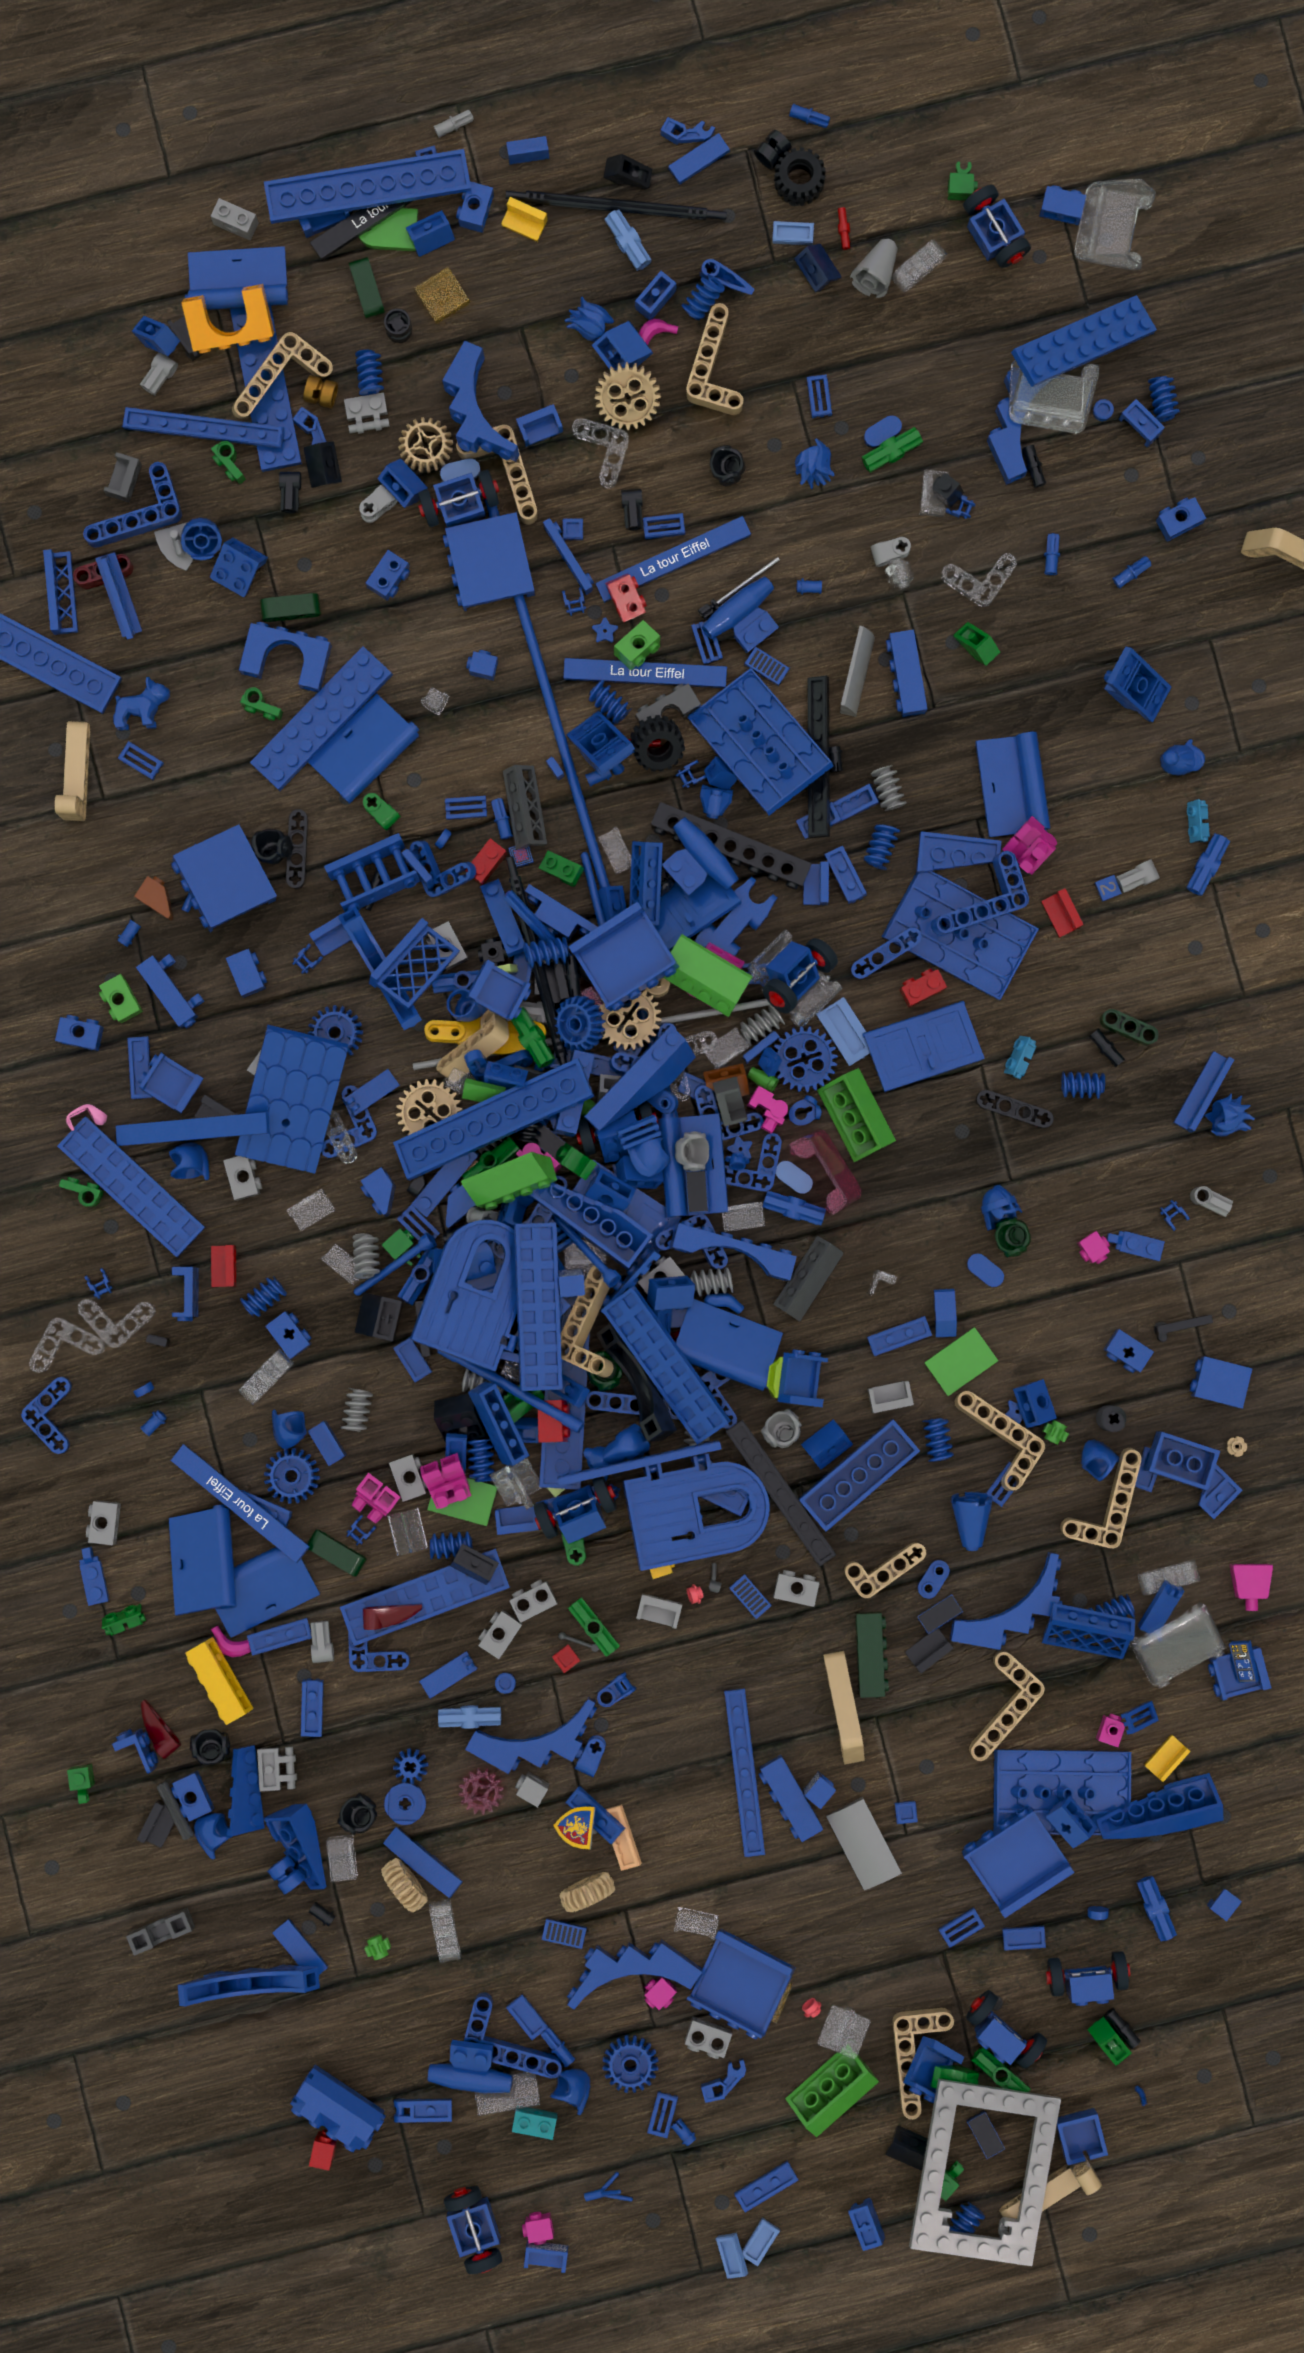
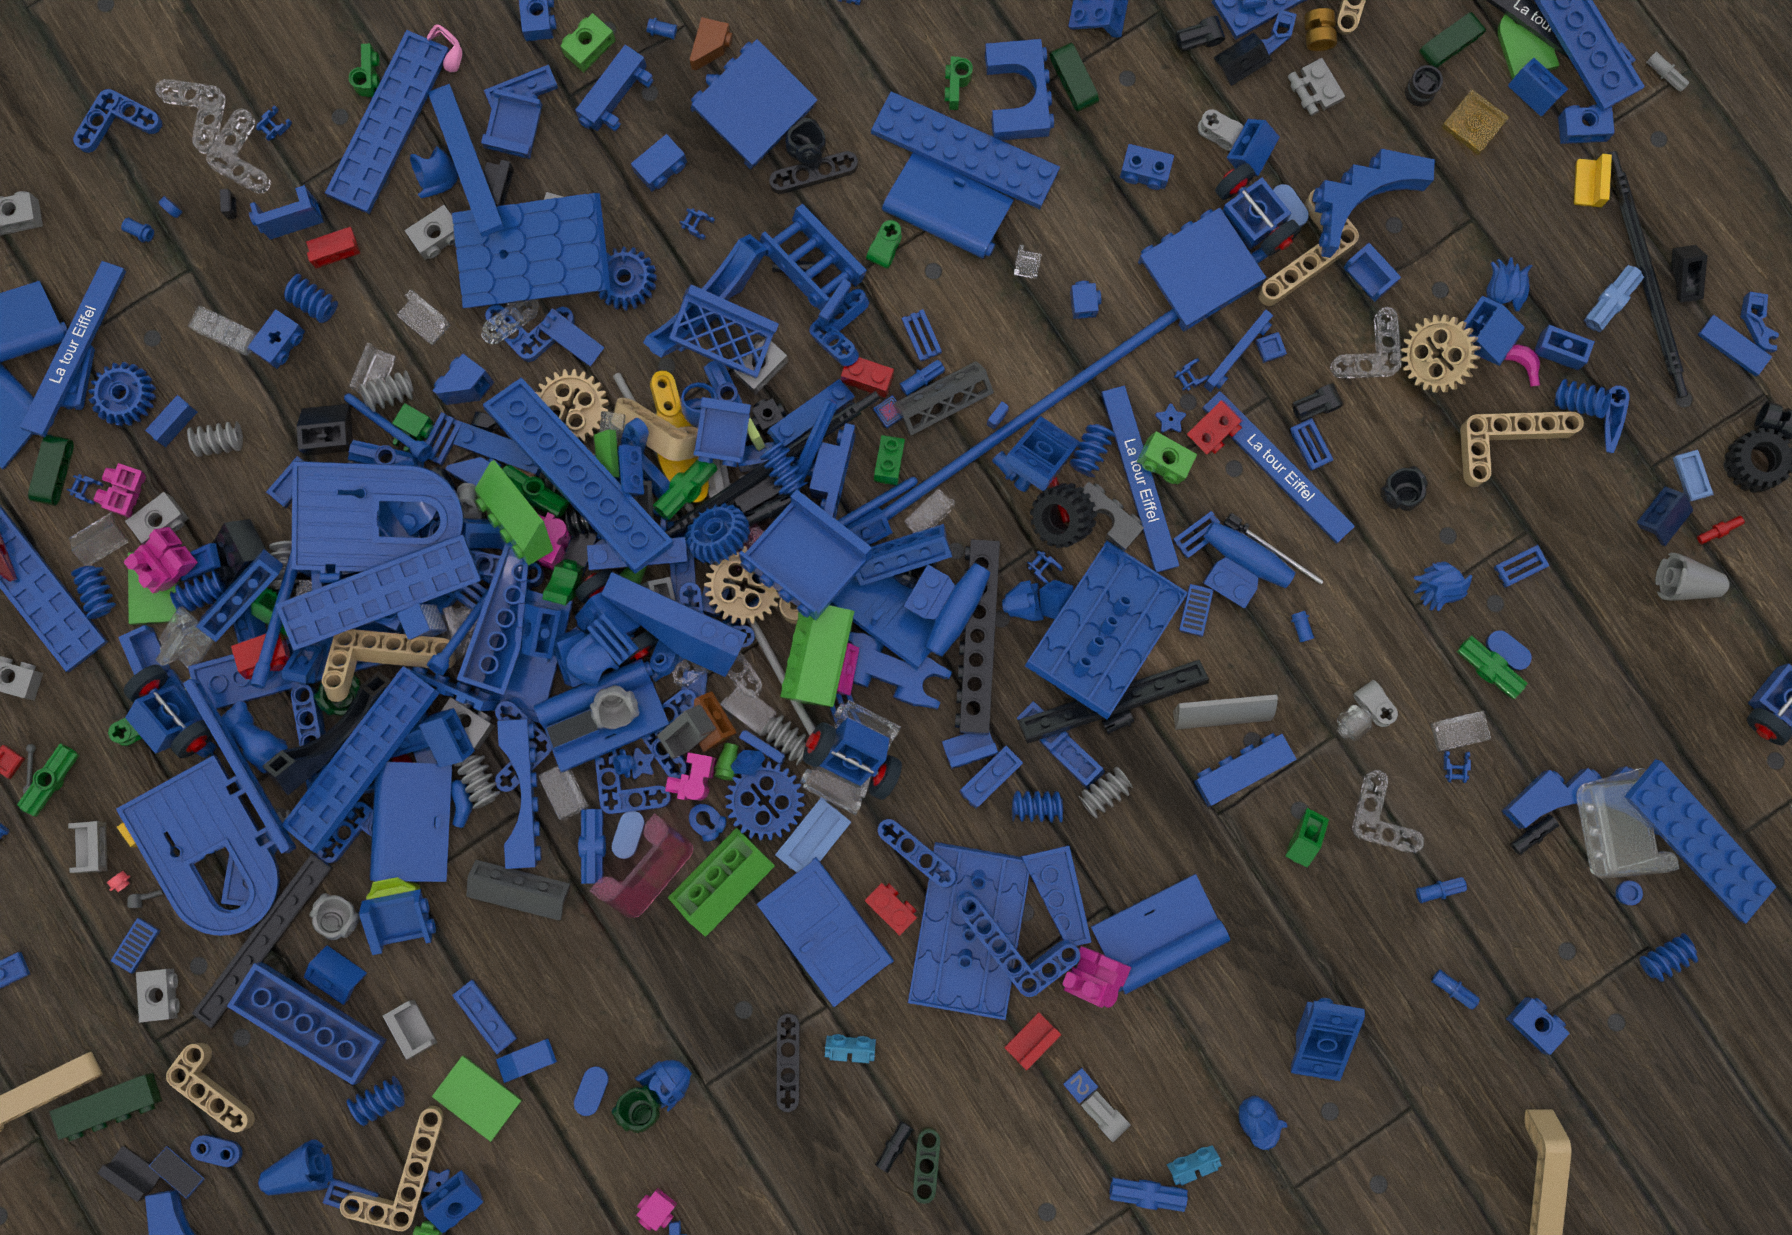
camera: 70 degrees right, 5 degrees down
blue piece [272,1410,307,1449] -> none
blue panel [309,913,351,956] -> none
blue piece [355,350,384,396] -> none
tan gear [398,417,453,473] -> none
blue tile [435,828,452,849] -> none
black panel [450,1543,499,1585] -> none
blue panel [506,136,549,165] -> none
light grey brick [509,1579,558,1623] -> none
clear panel [867,1270,897,1295] -> none
clear beam [891,239,948,293] -> none
black brick [932,472,964,508] -> none
blue piece [1061,1072,1105,1099] -> none
blue panel [1119,399,1165,448] -> none

